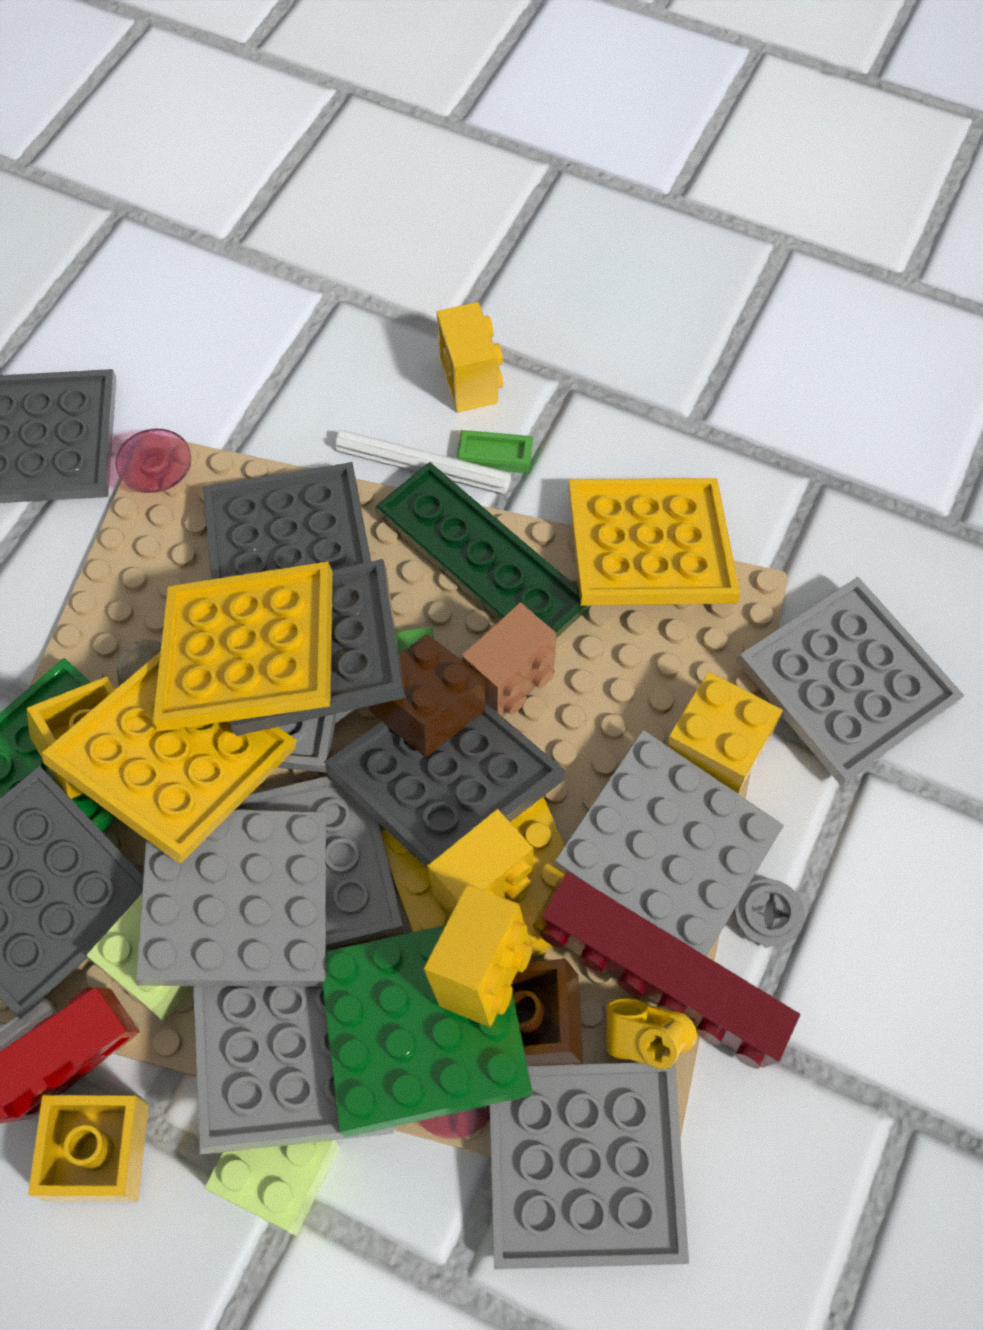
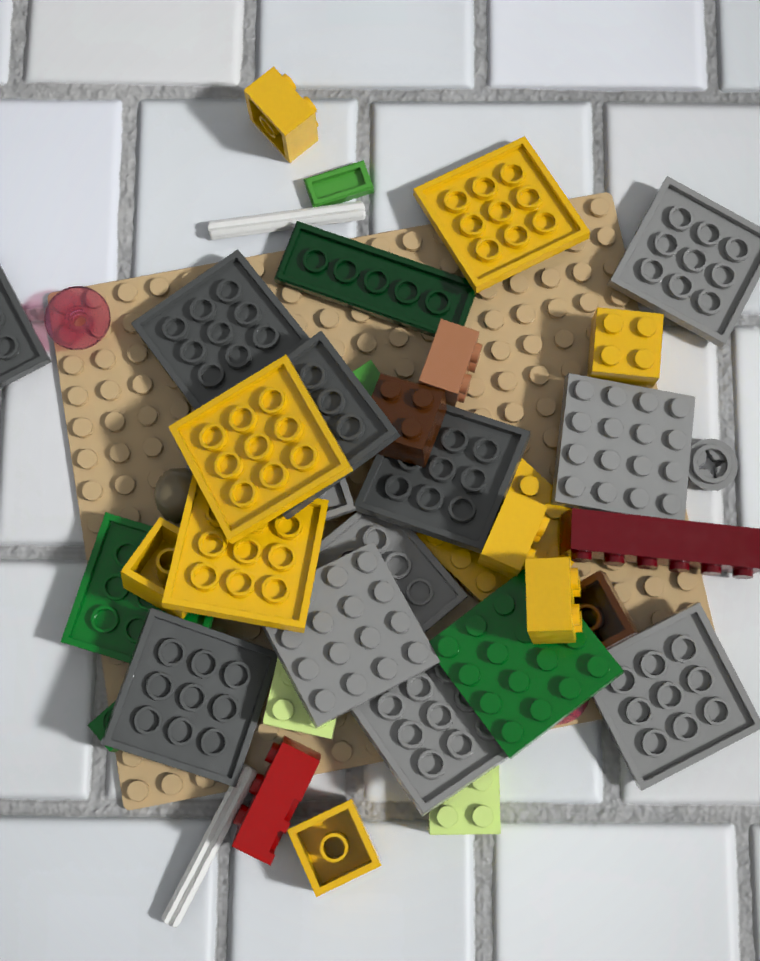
camera: 25 degrees left, 15 degrees up
yellow piece [606,998,697,1069] -> none

